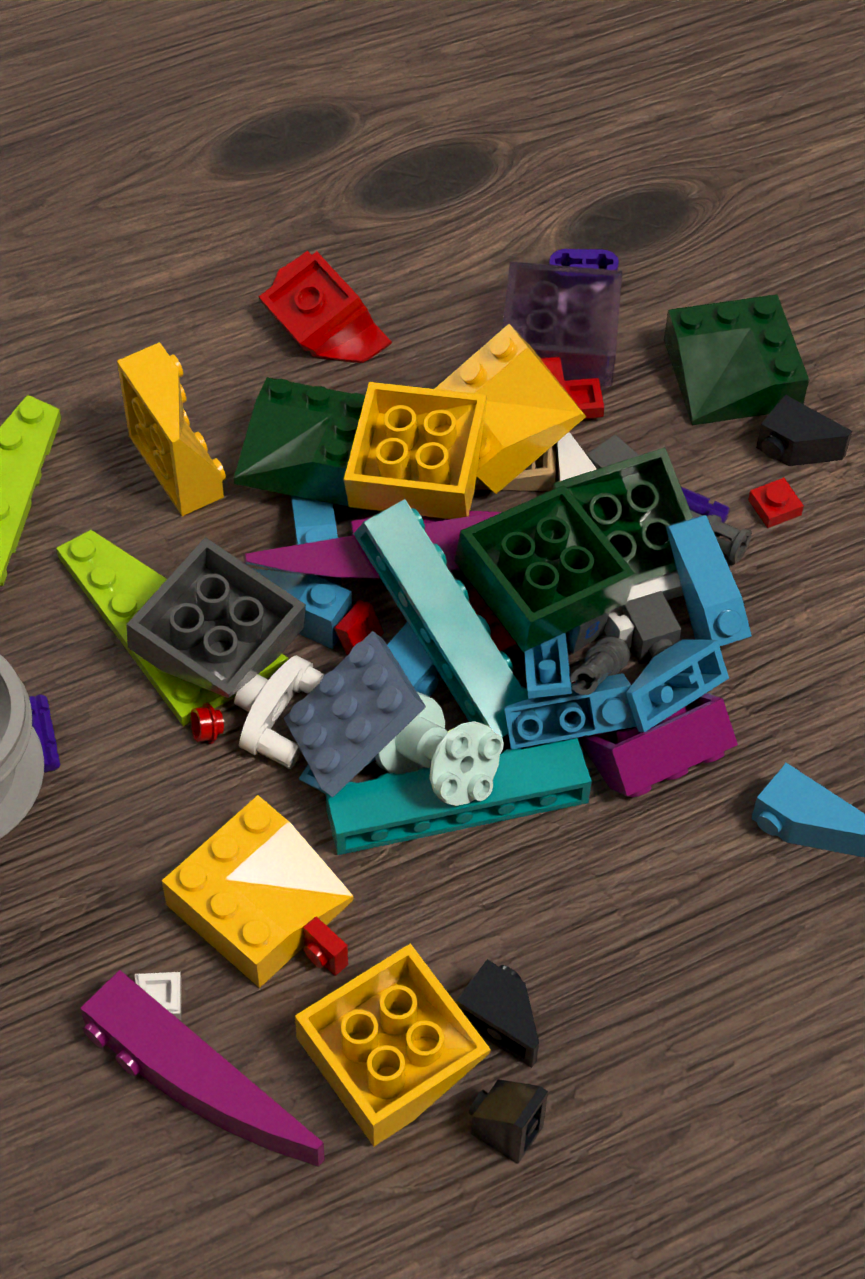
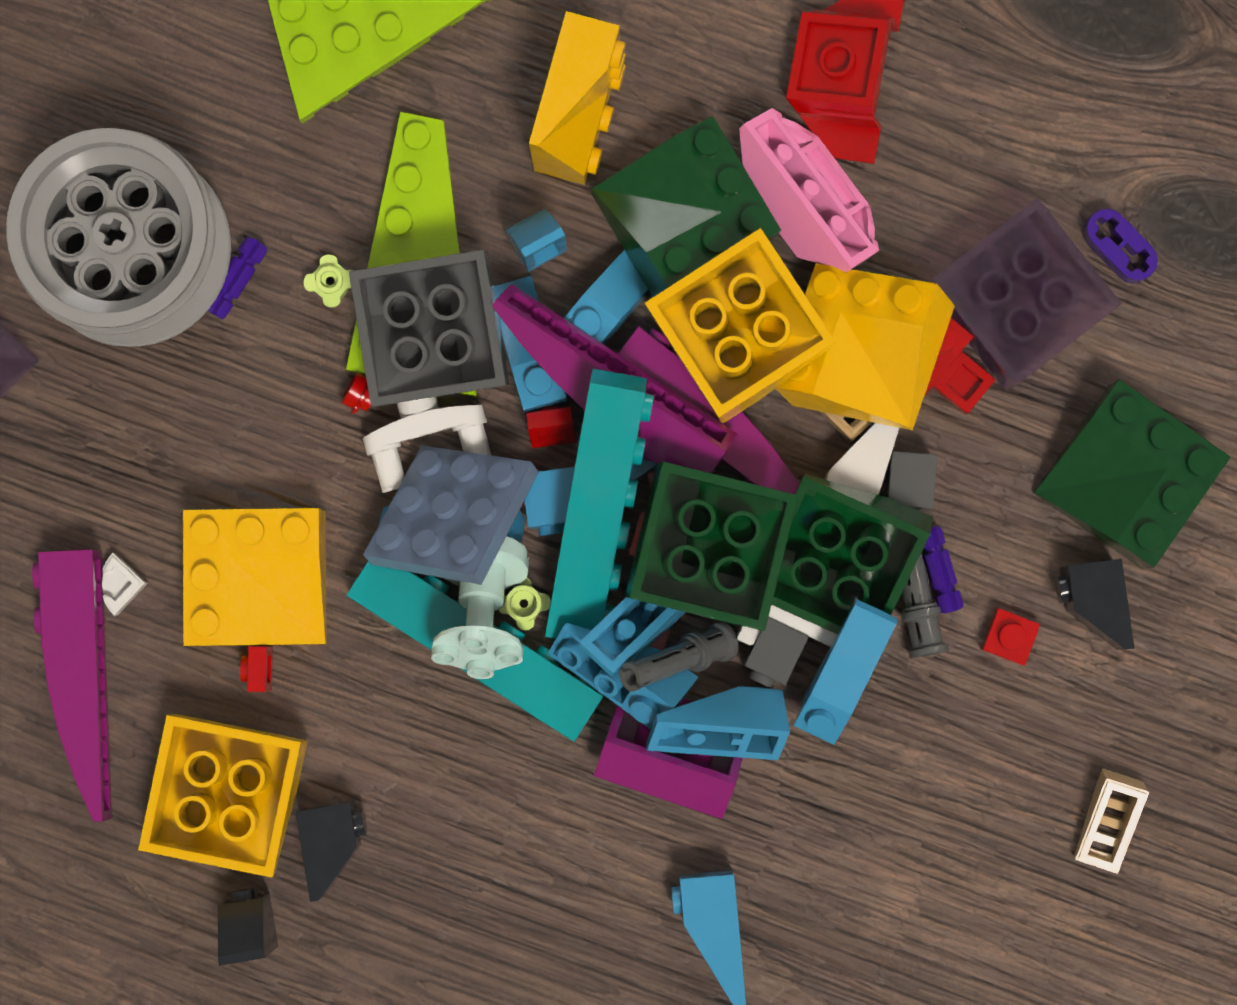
camera: 50 degrees right, 30 degrees up
none -> yellowish green plate [304,254,351,308]
none -> dark azure slope [504,208,568,272]
none -> bright pink wedge [739,108,879,272]

